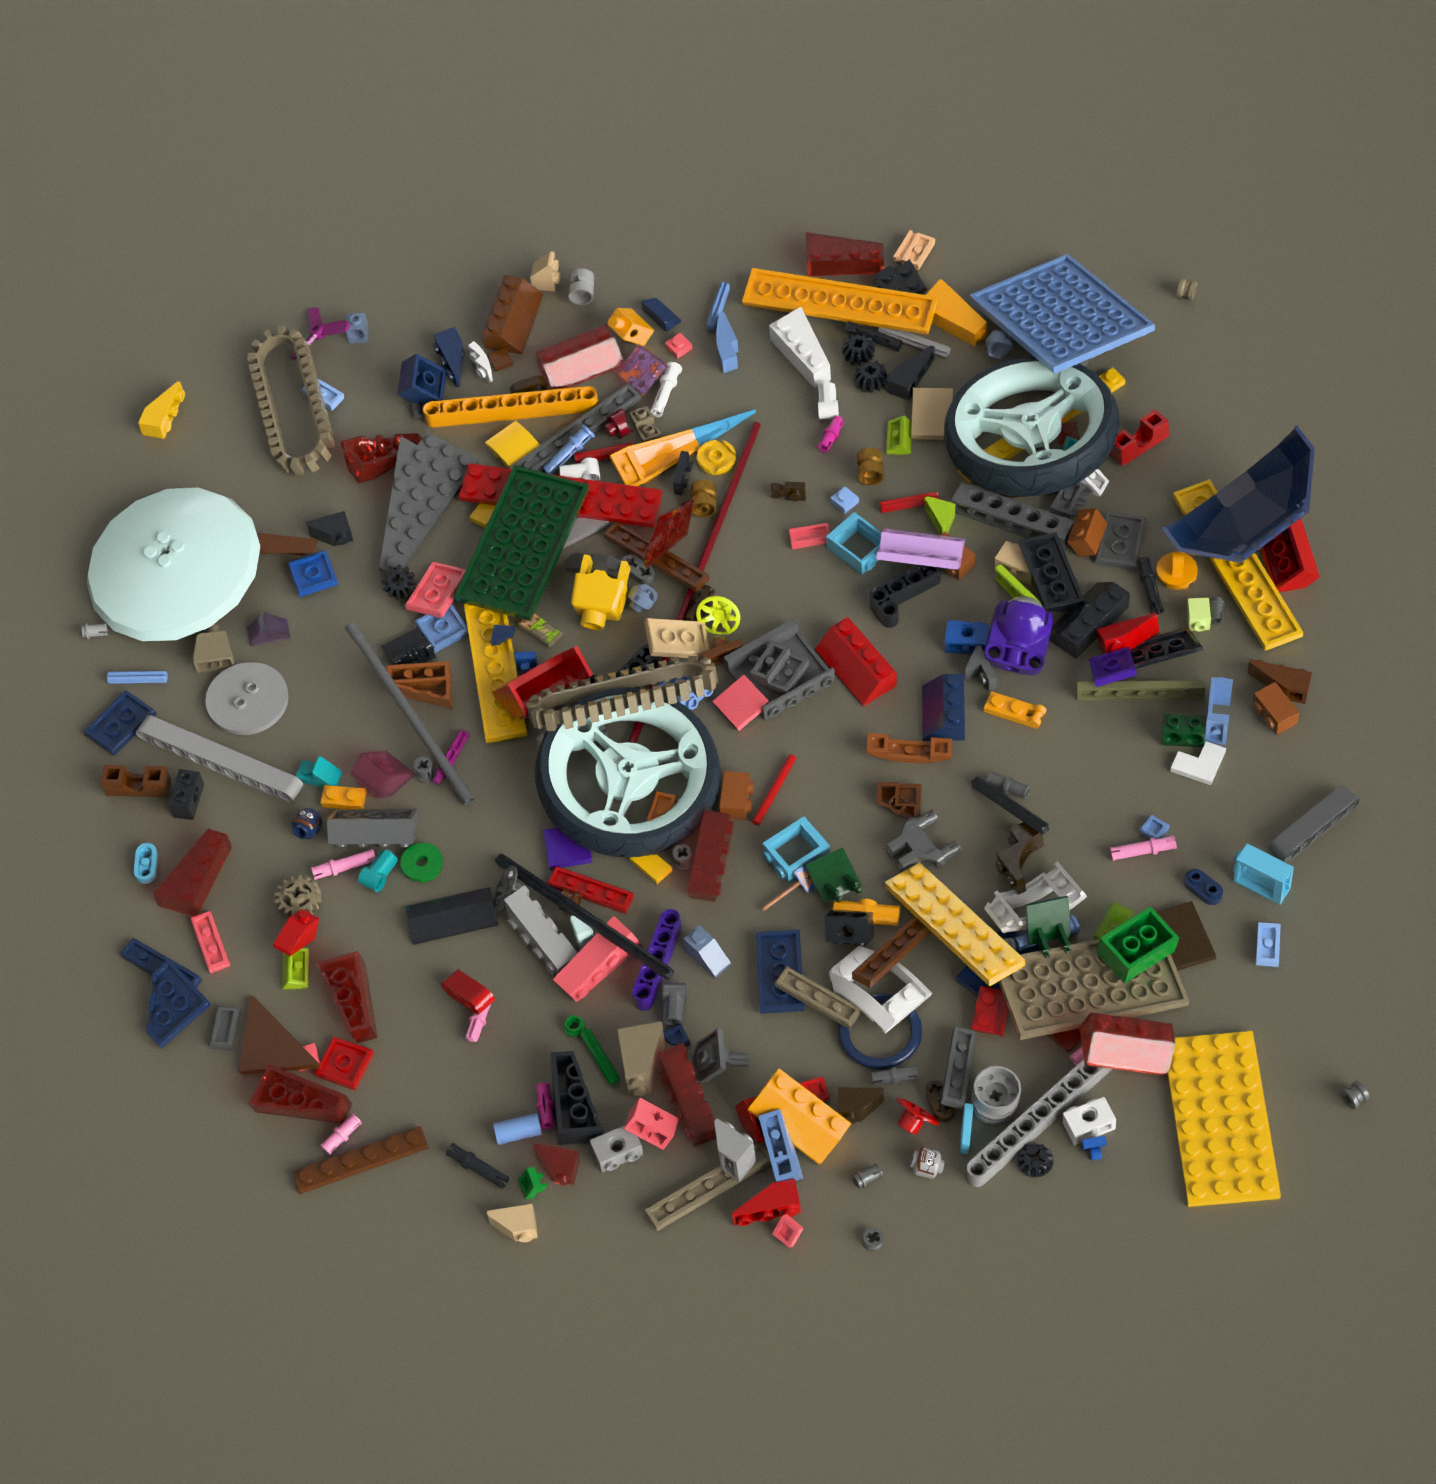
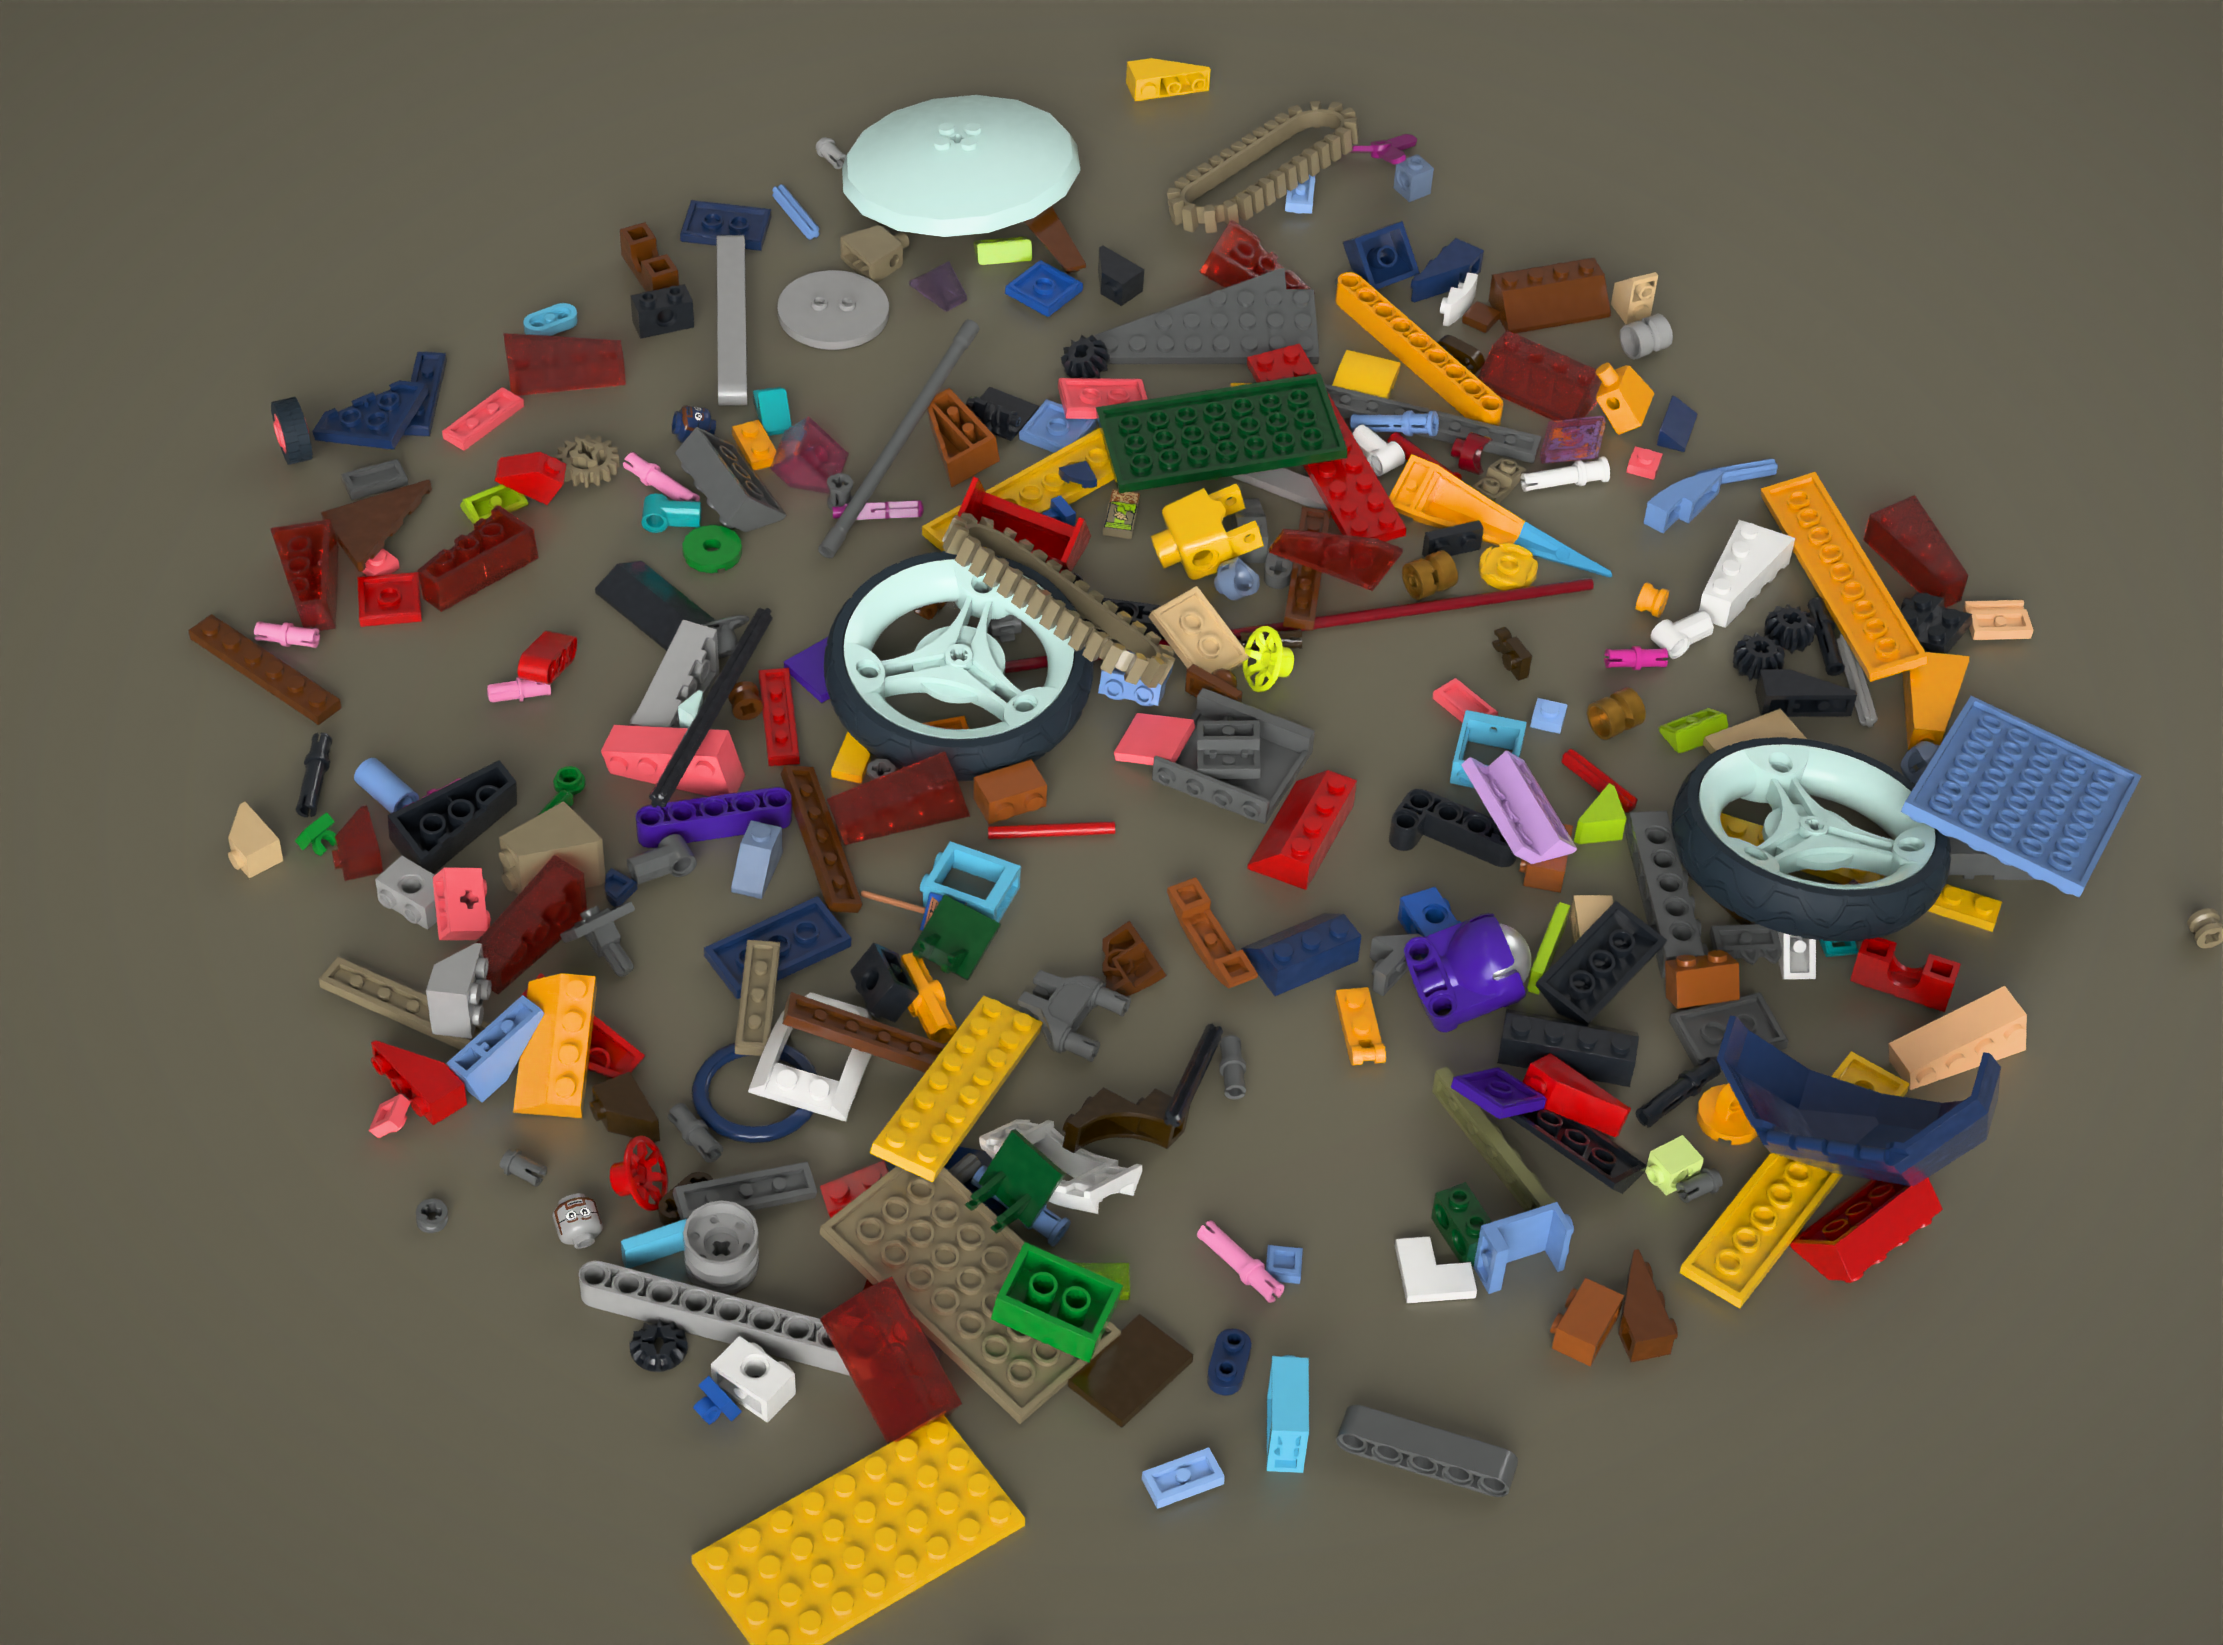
camera: 50 degrees right, 10 degrees down
none -> black wheel [271,396,313,465]
none -> reddish brown plate [781,765,863,913]
none -> slope [974,236,1032,265]
none -> light orange wheel [1636,582,1669,618]
none -> light nougat wedge [1889,986,2027,1090]

